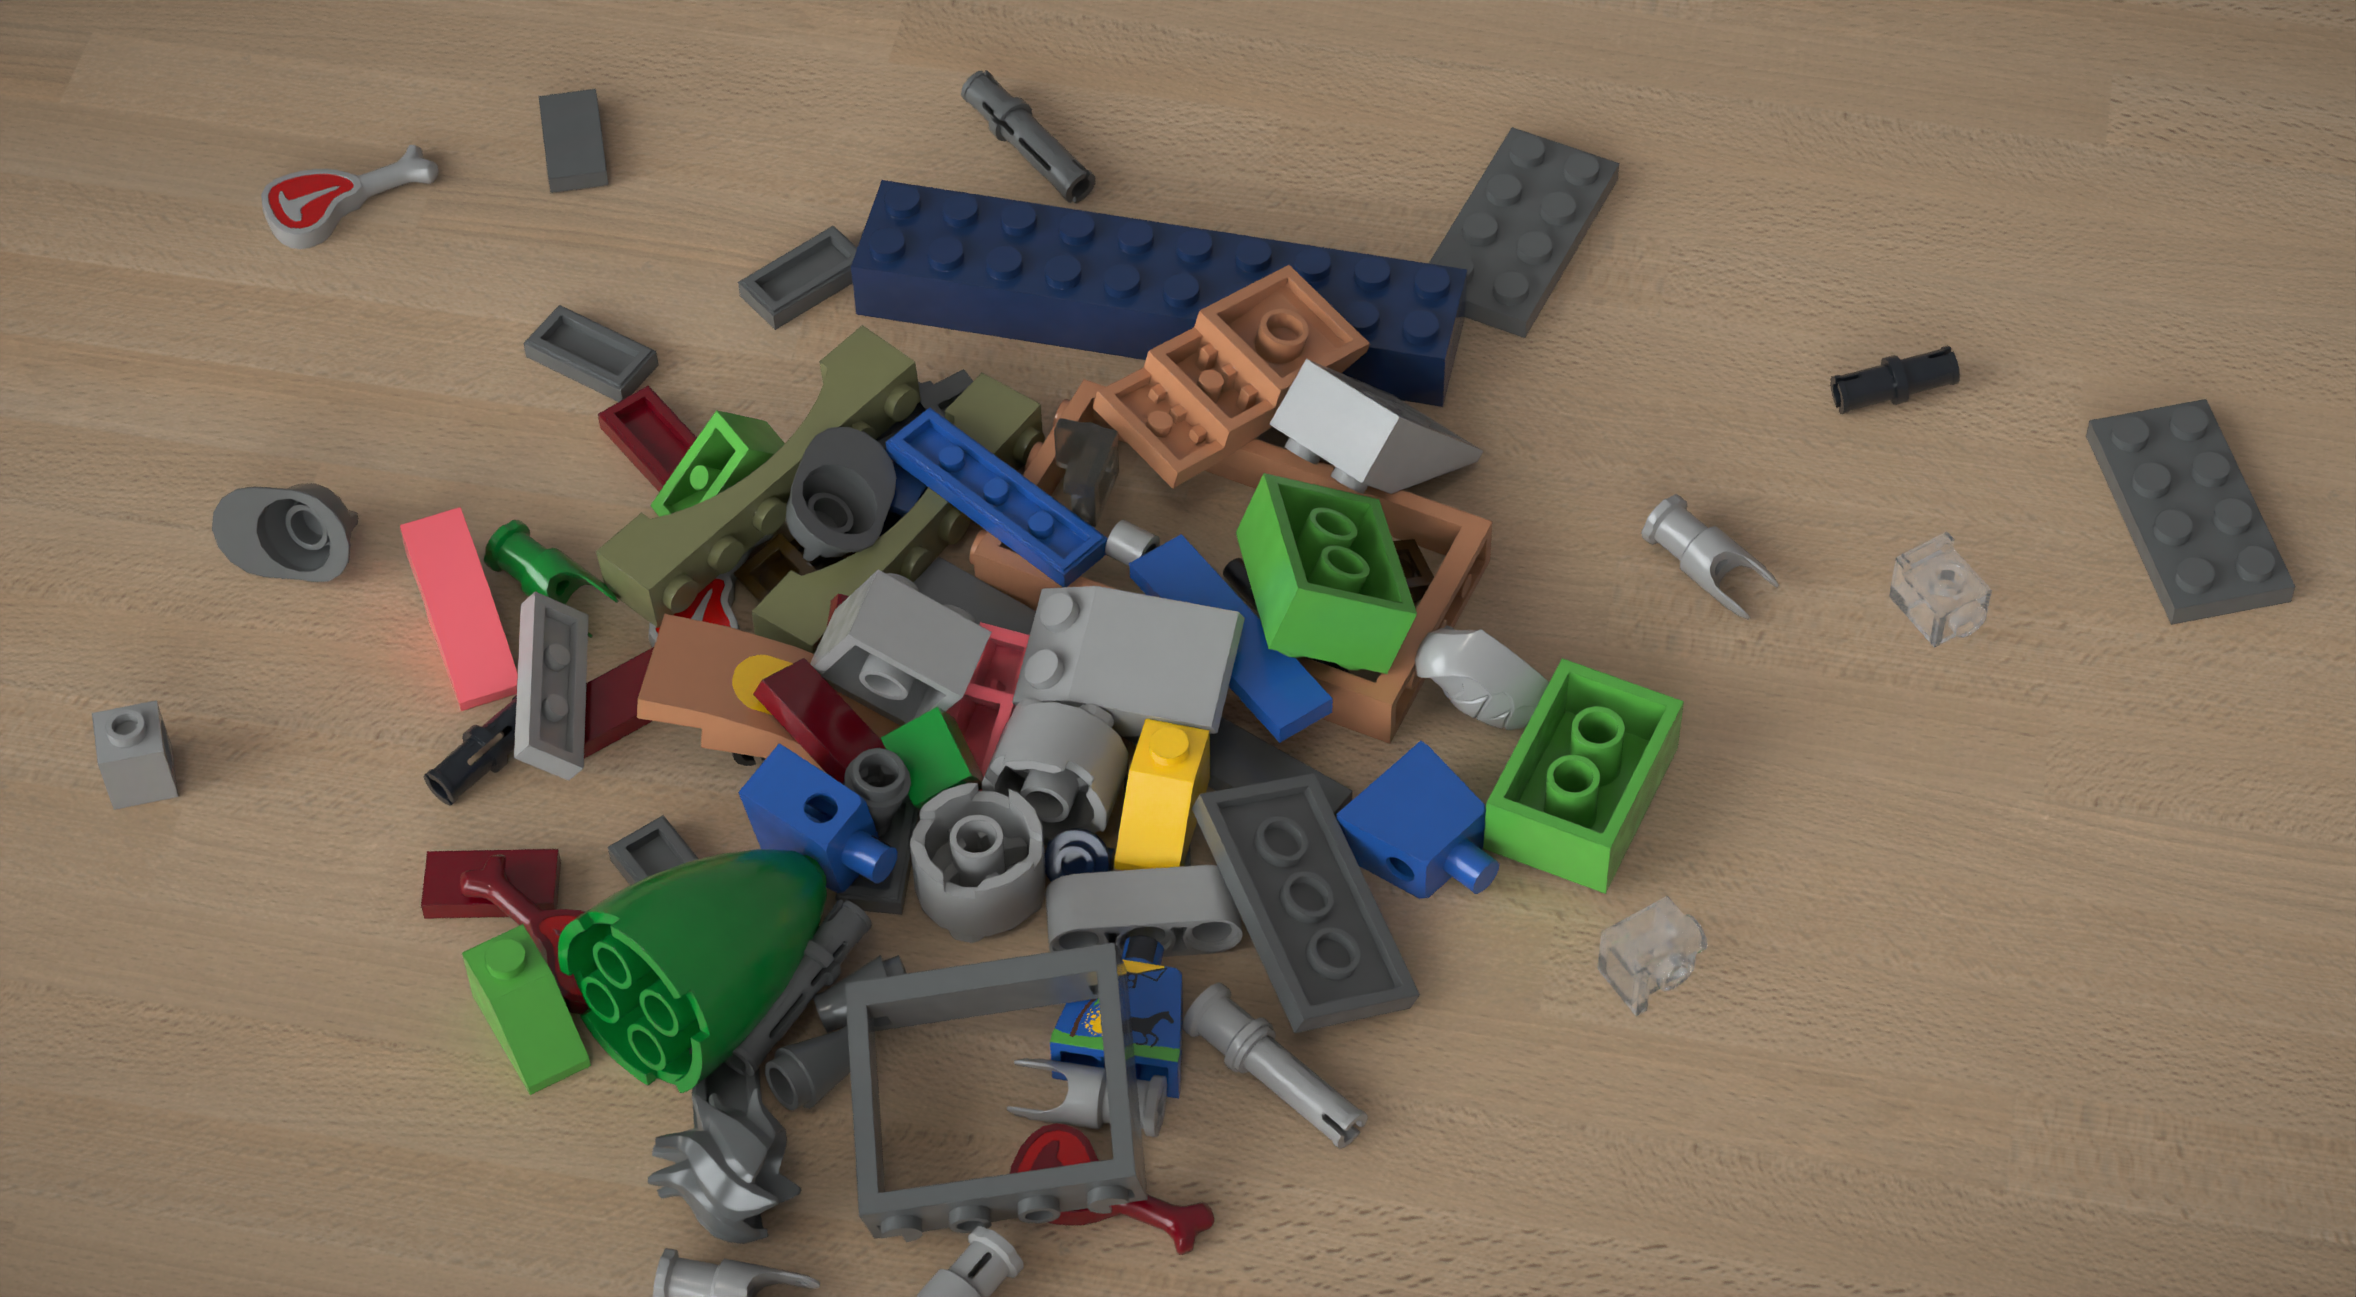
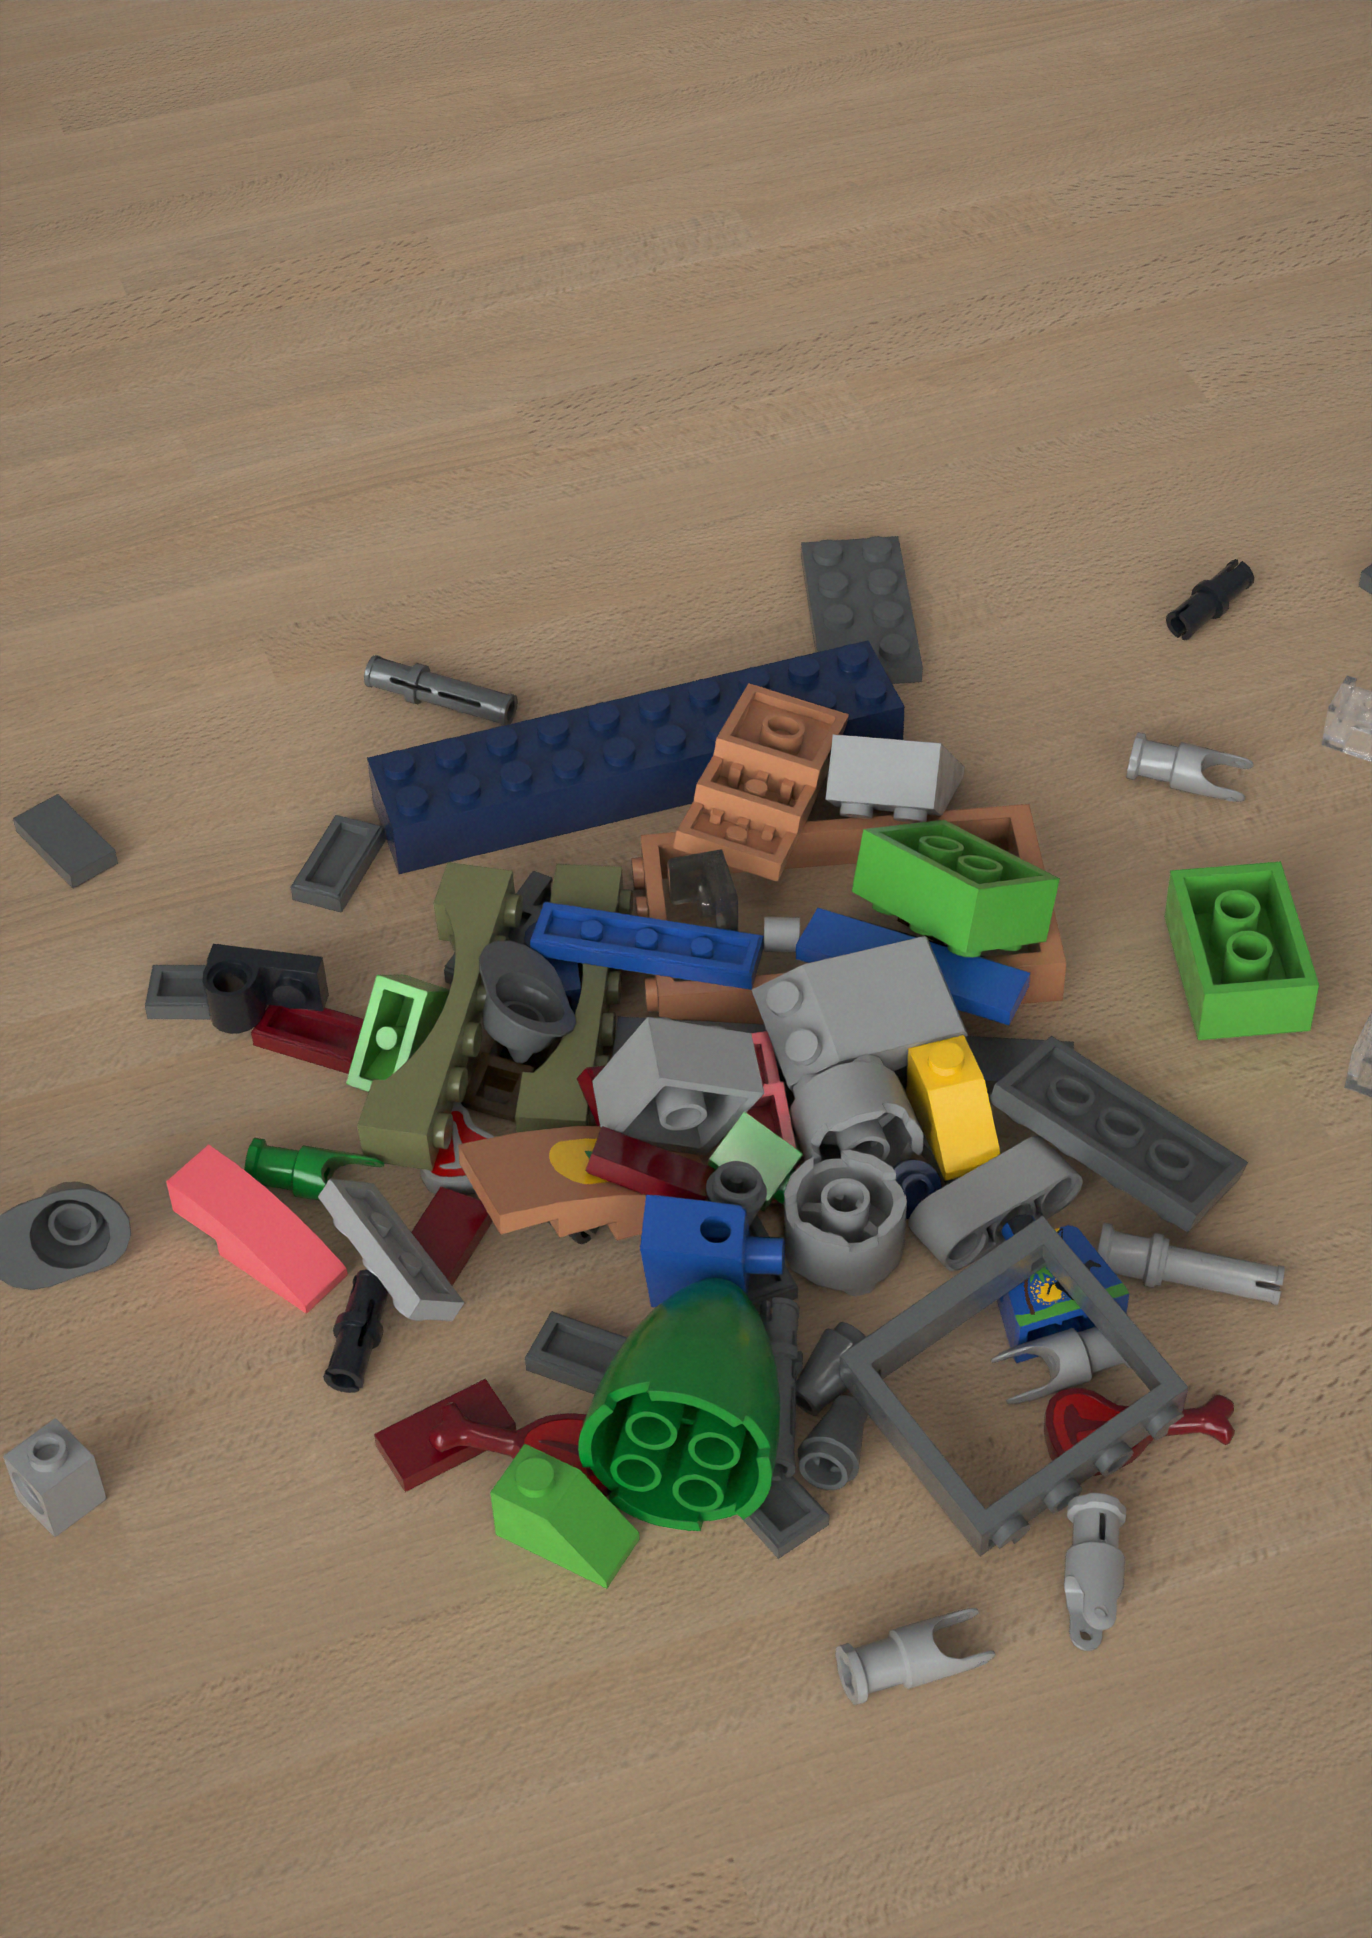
camera: 30 degrees left, 5 degrees down
dark grey hair [648,1088,802,1244] -> none
blue torso [1336,741,1500,899] -> none
light grey piece [1415,625,1549,730] -> none
none -> black plate [202,944,329,1034]

